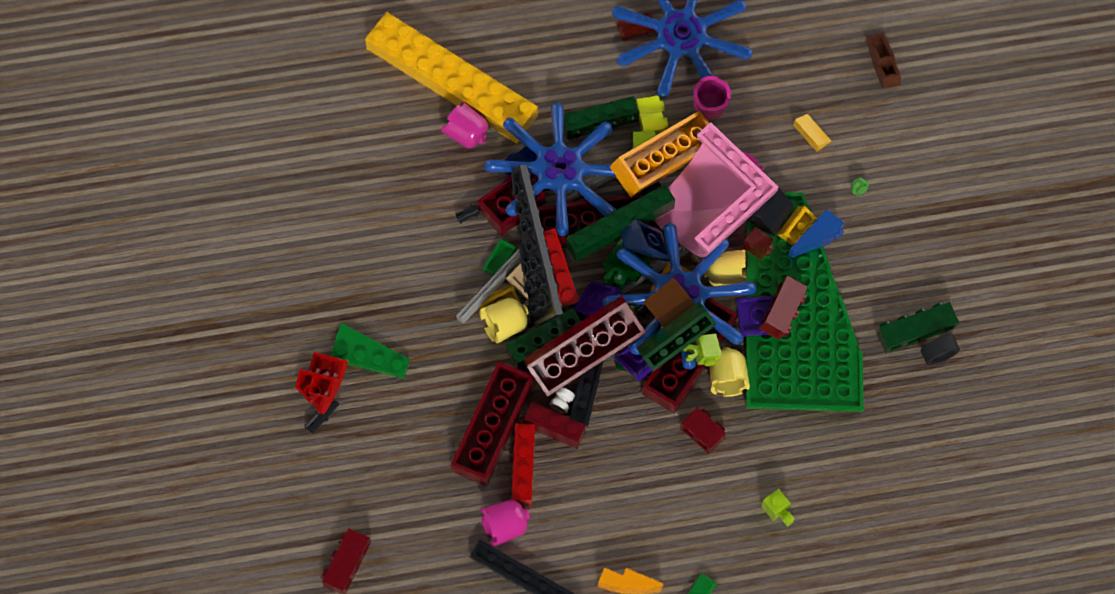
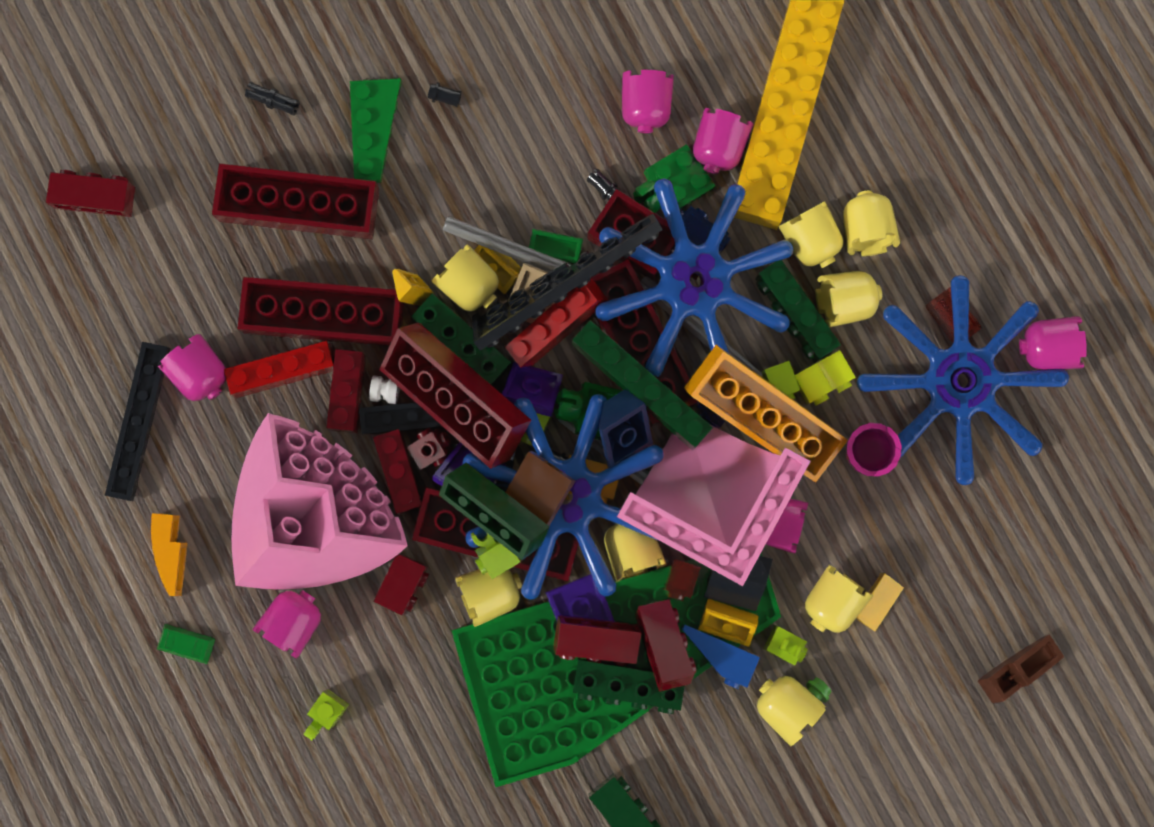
camera: 70 degrees right, 15 degrees up
red slope [295,352,348,414] -> none
none -> dark red brick [212,163,380,240]
none -> bright pink brick [232,413,408,590]
none -> dark pink cylinder [252,590,321,659]
none -> dark red brick [373,429,423,515]
none -> yellow slope [392,269,433,306]
none -> dark red brick [407,427,454,470]
none -> black pin [428,82,462,108]
none -> dark green brick [573,658,685,714]
none -> dark pink cylinder [622,70,674,134]
none -> green plate [633,144,715,213]
none -> dark red brick [636,599,696,692]
none -> light yellow cylinder [757,676,826,746]
none -> lime brick [763,625,808,666]
none -> light yellow cylinder [778,201,843,268]
none -> light yellow cylinder [805,564,873,633]
none -> light yellow cylinder [815,271,882,327]
none -> light yellow cylinder [843,190,900,256]

